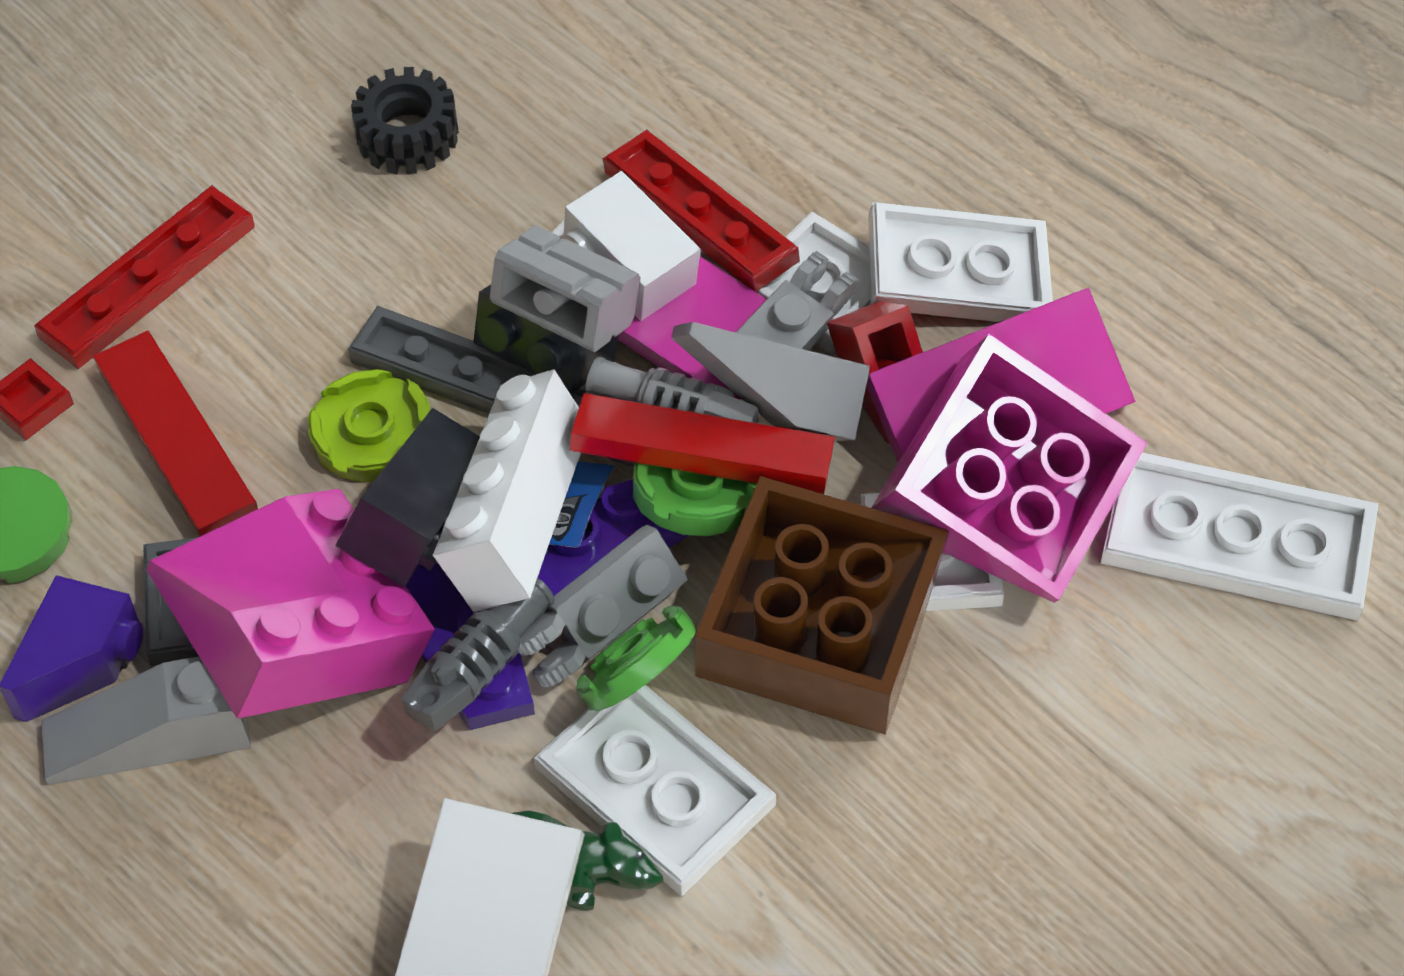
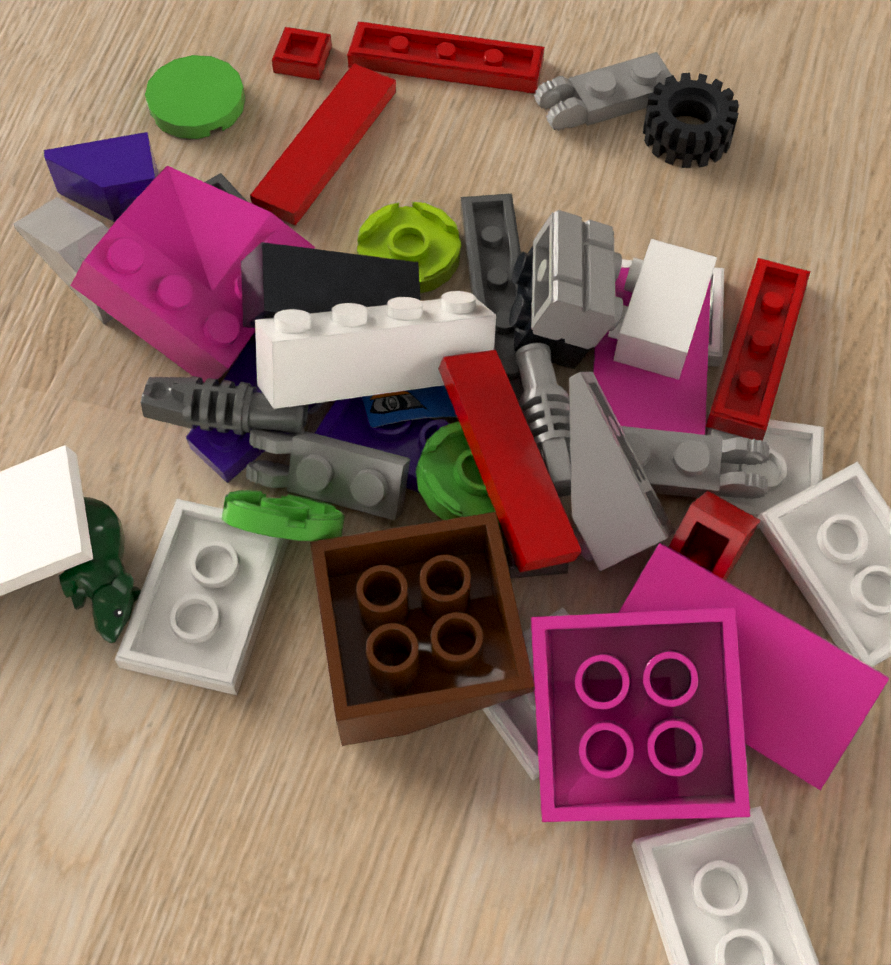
camera: 60 degrees right, 5 degrees up
none -> light grey hinge [534,52,672,131]

